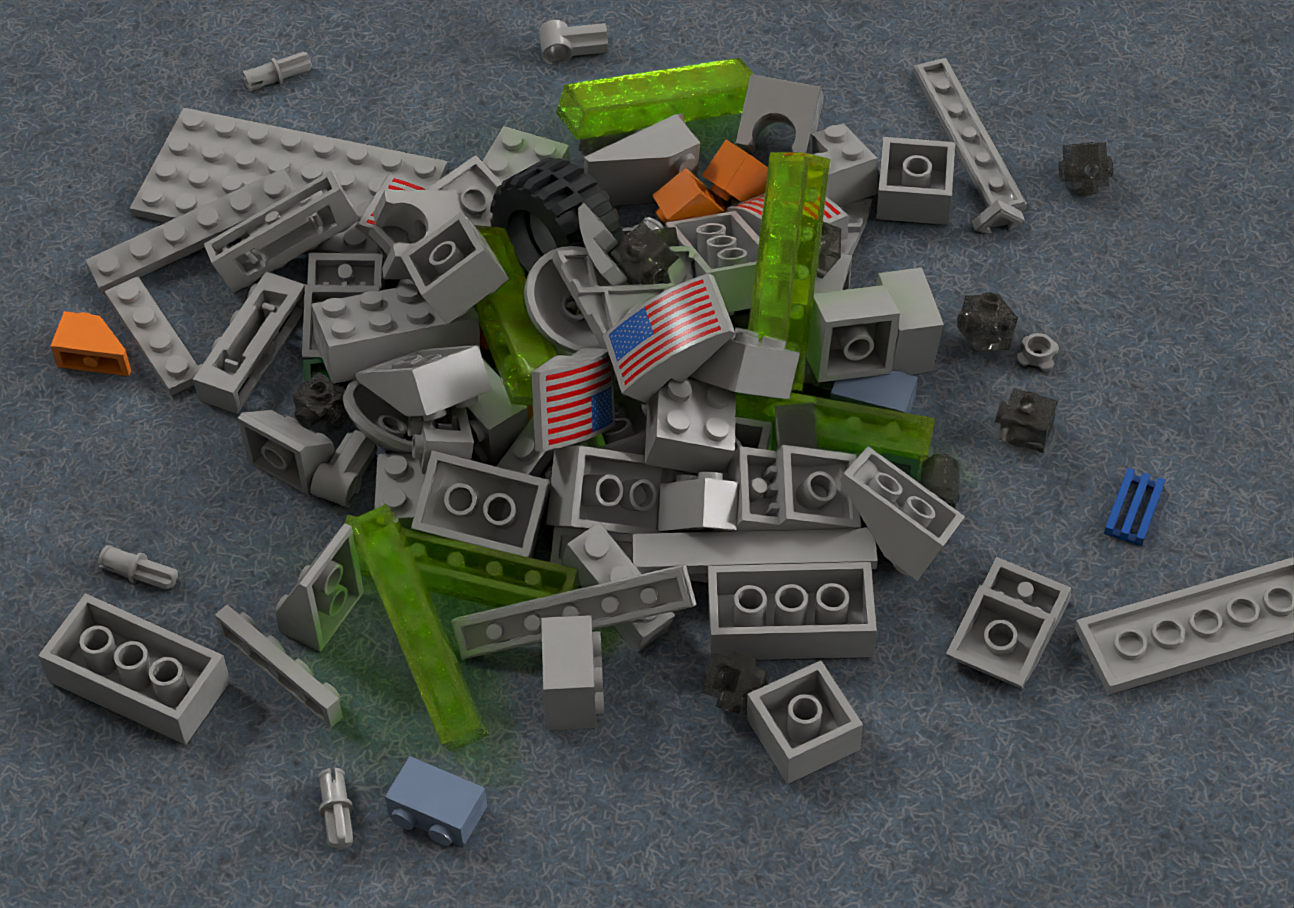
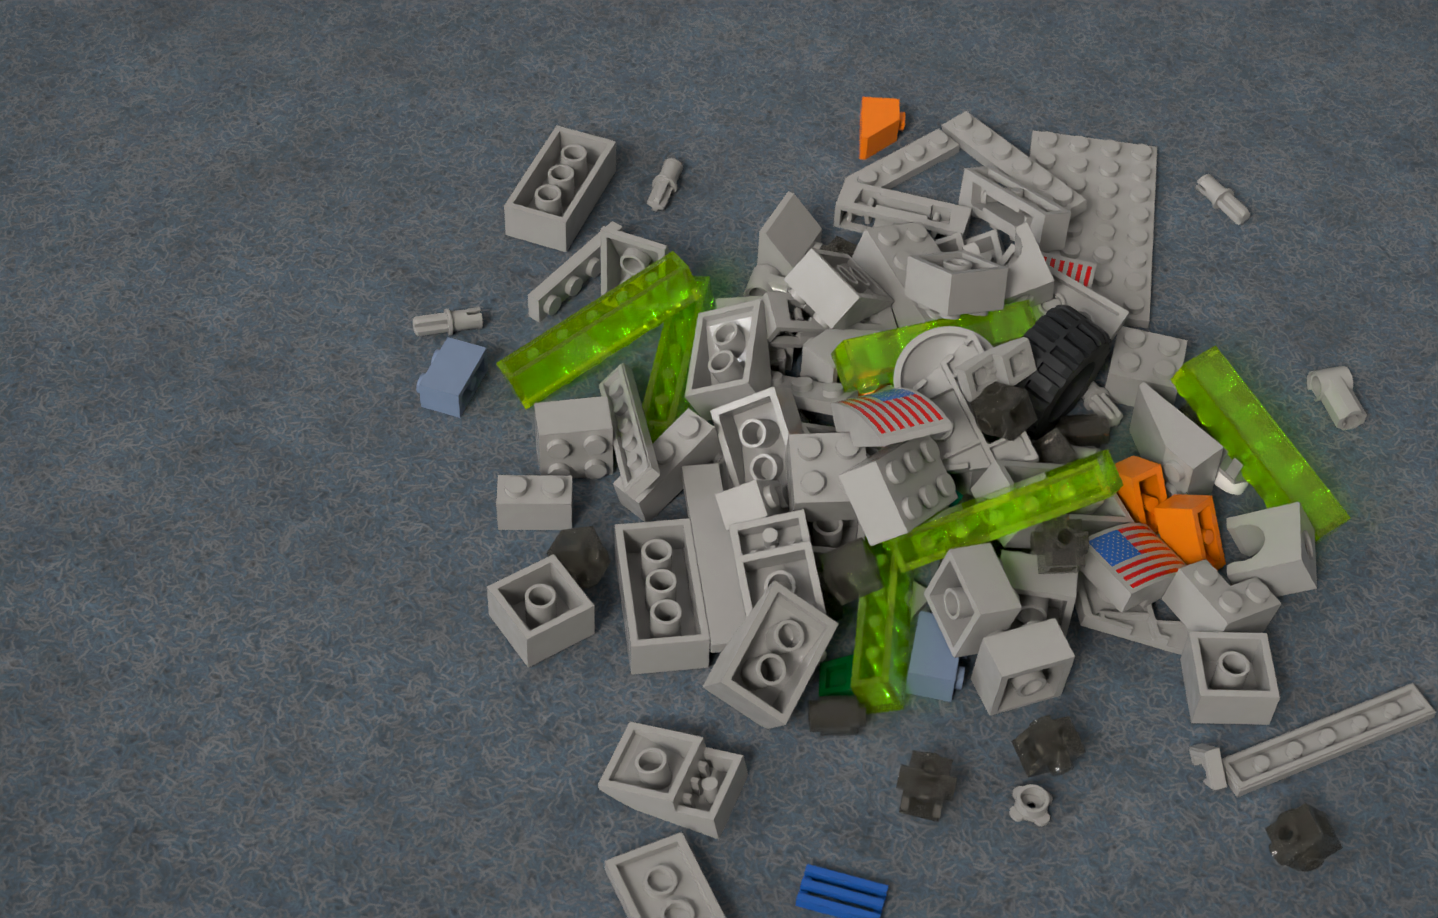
camera: 80 degrees right, 5 degrees down
light grey slope [532,348,615,451] -> none
none -> light grey brick [496,475,573,530]

